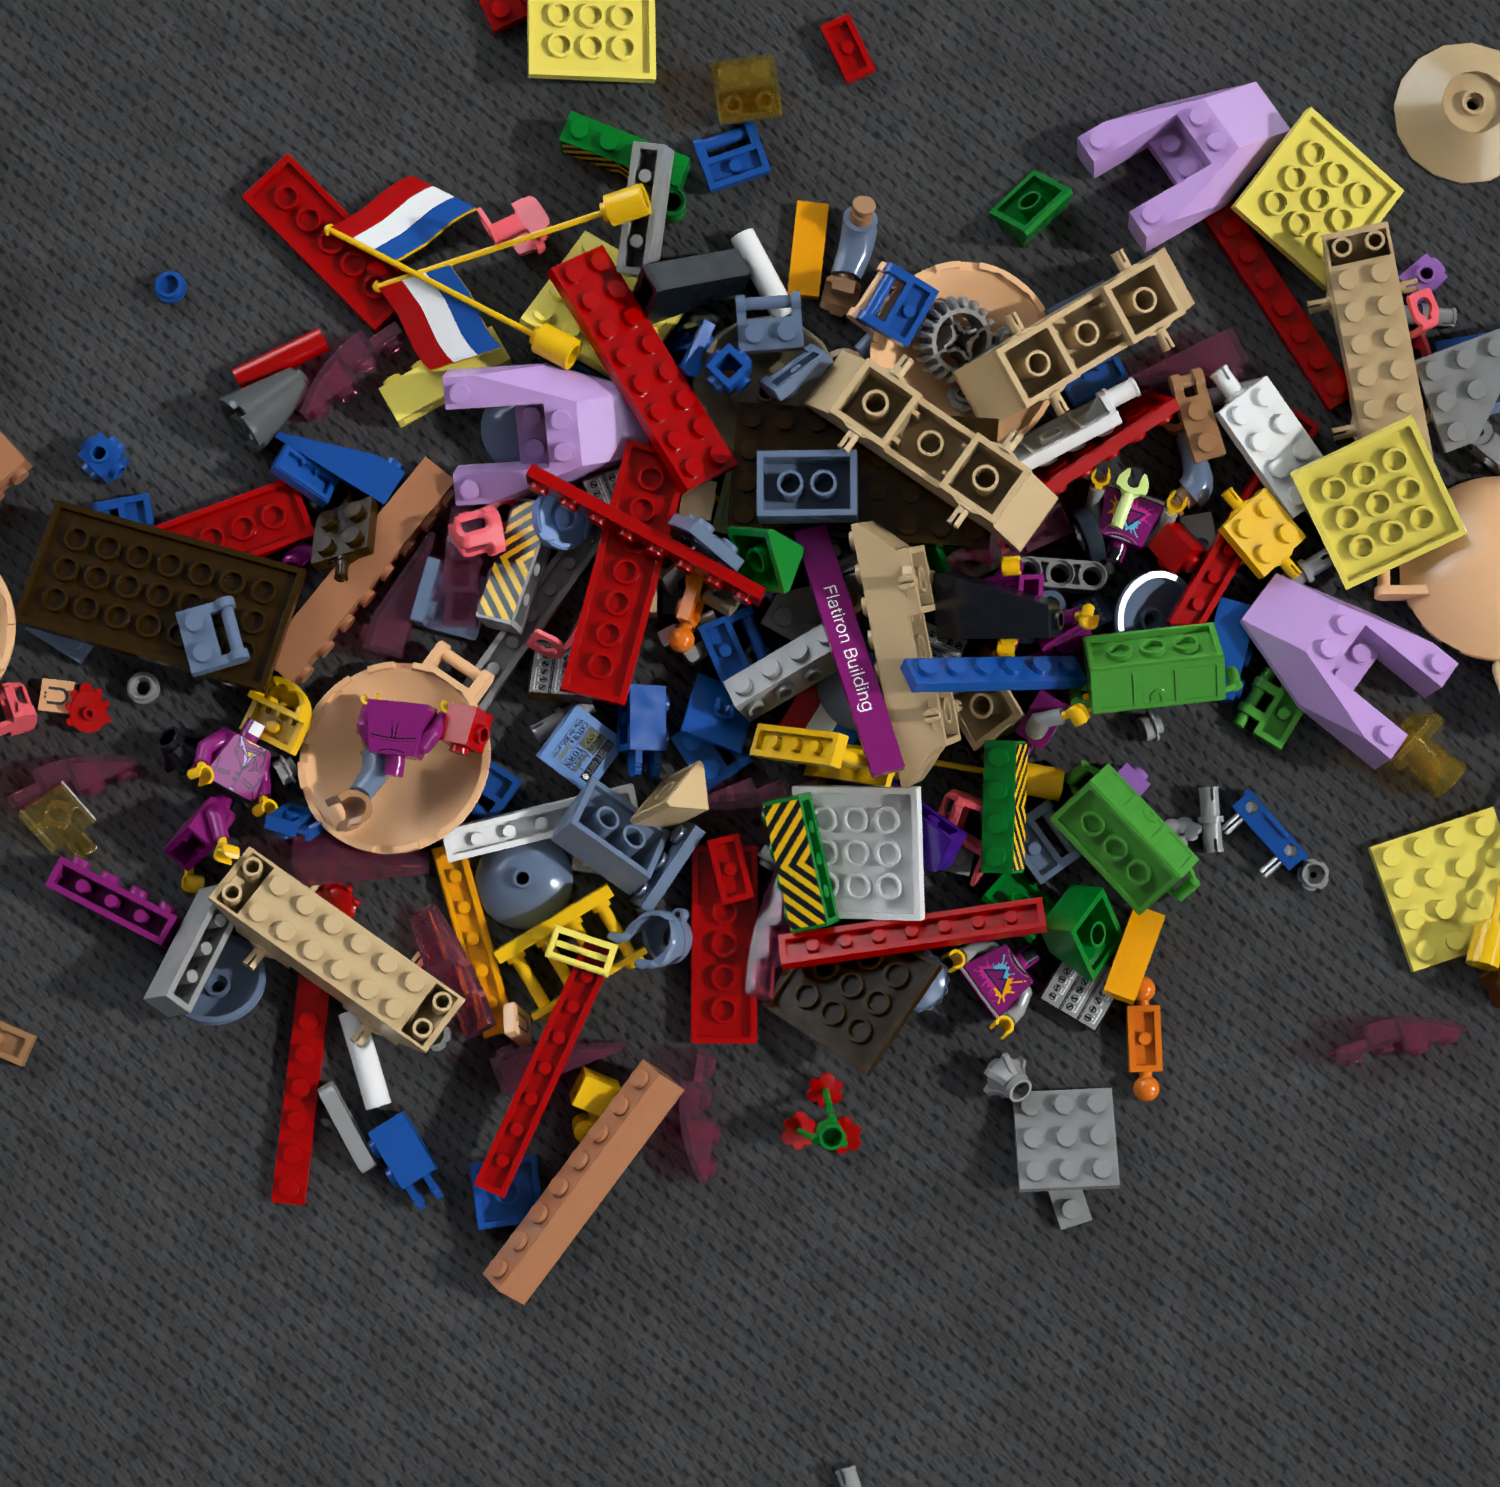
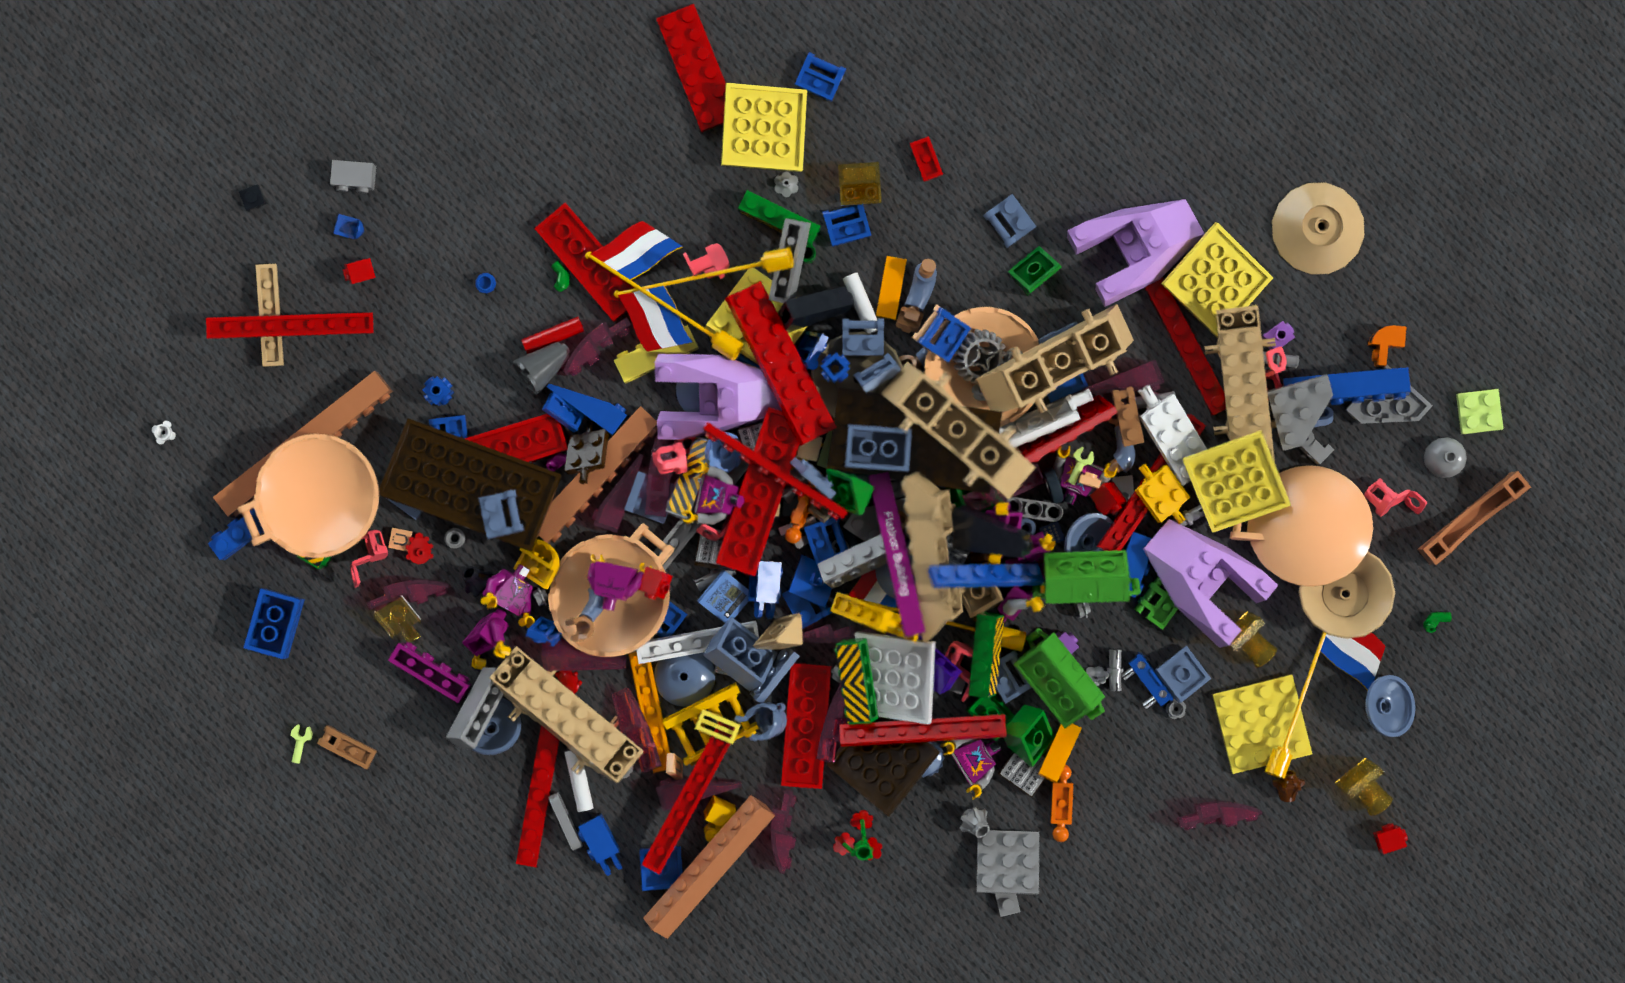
camera: 10 degrees right, 5 degrees up
red plate [707,833,755,906] -> none
none -> green arm [551,260,570,292]
none -> torso [682,461,744,524]
none -> light grey plant [774,172,798,197]
none -> sand blue plate [983,194,1036,248]
none -> light nougat plate [1077,472,1101,489]
none -> sand blue plate [1154,646,1211,704]

